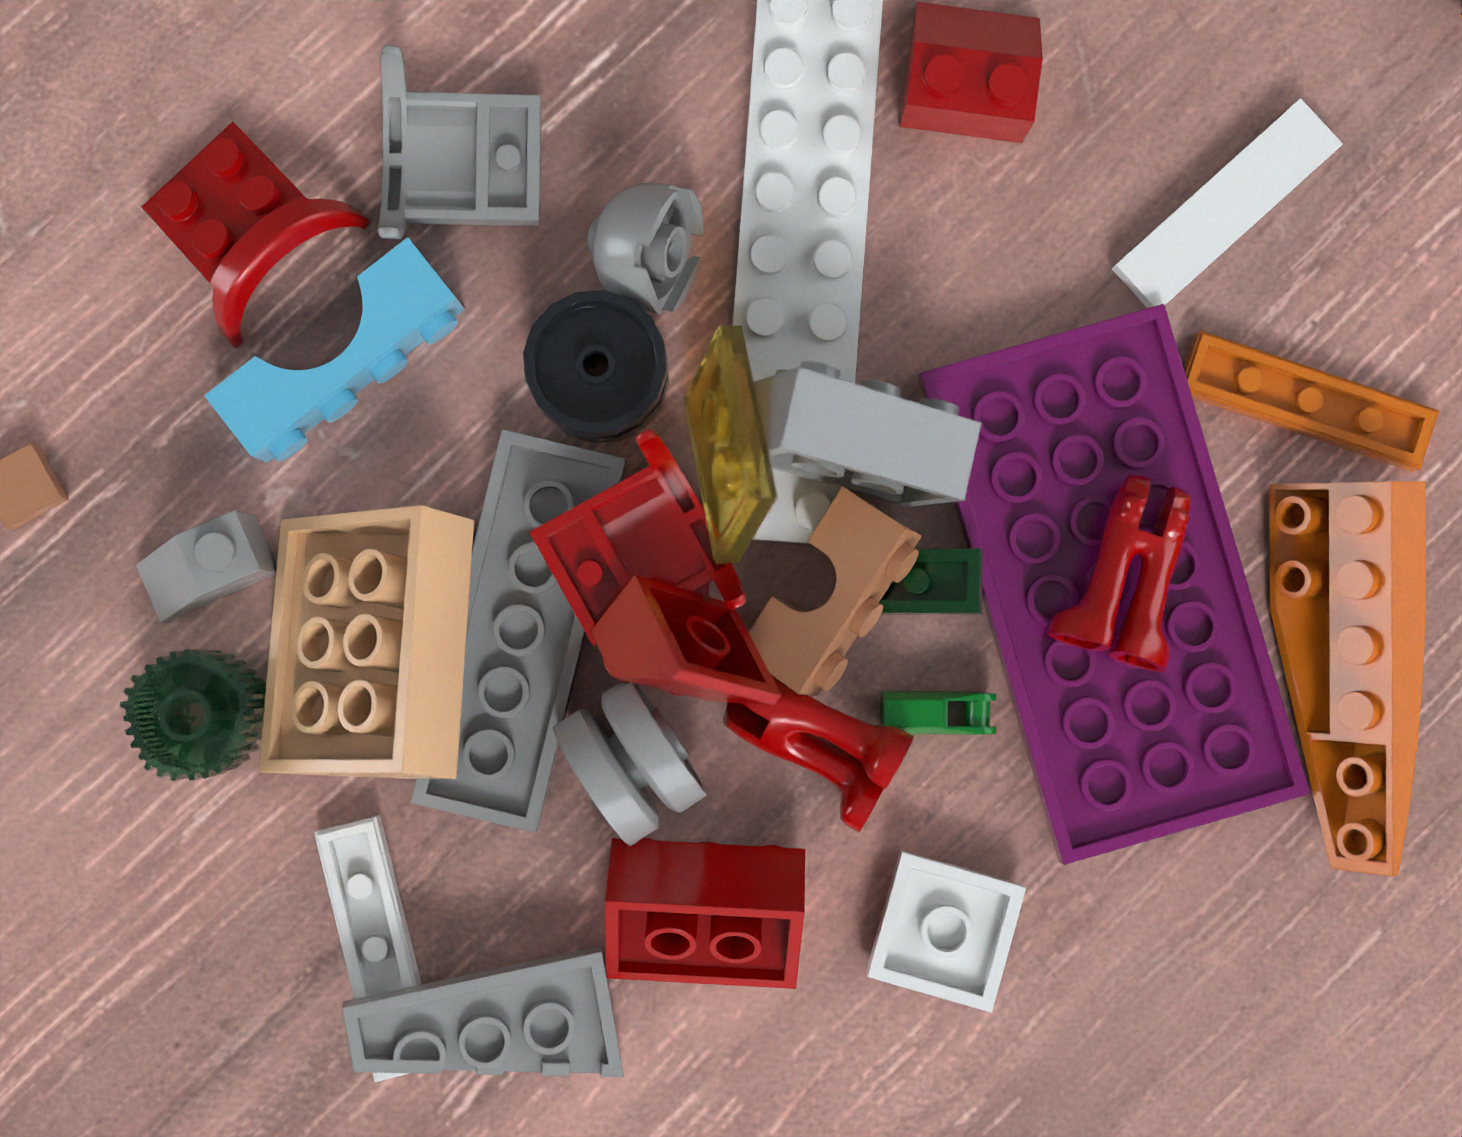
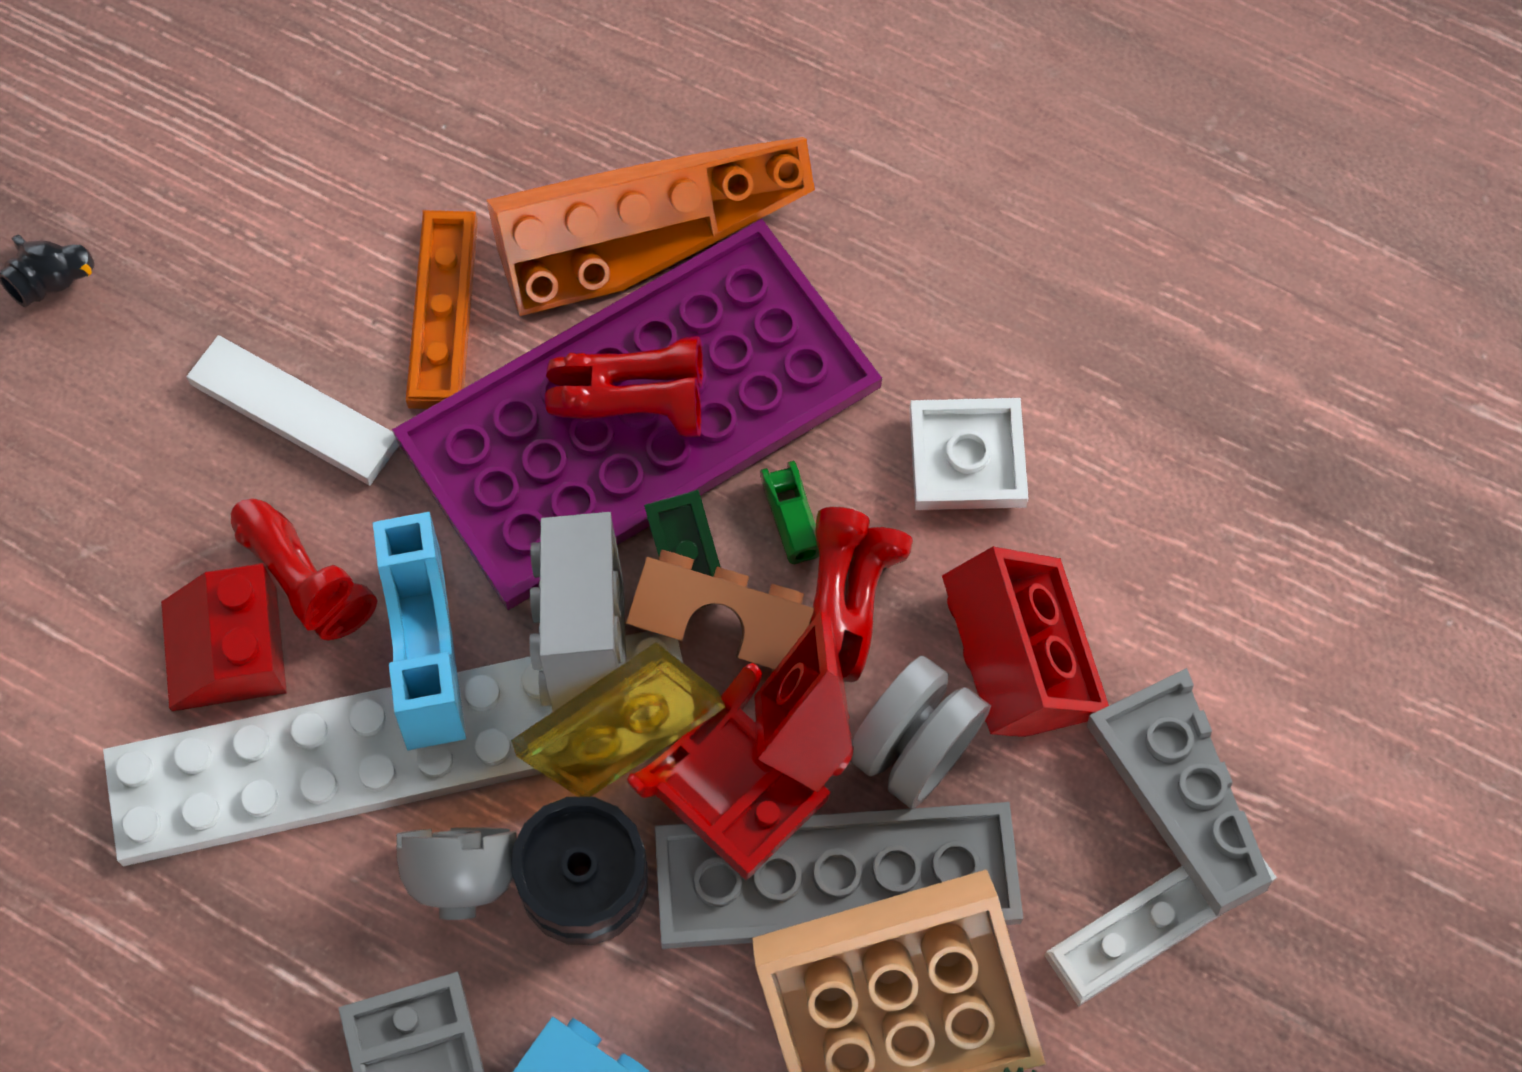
camera: 105 degrees left, 20 degrees down
none -> red piece [231,499,378,641]
none -> medium azure arch [373,512,466,751]

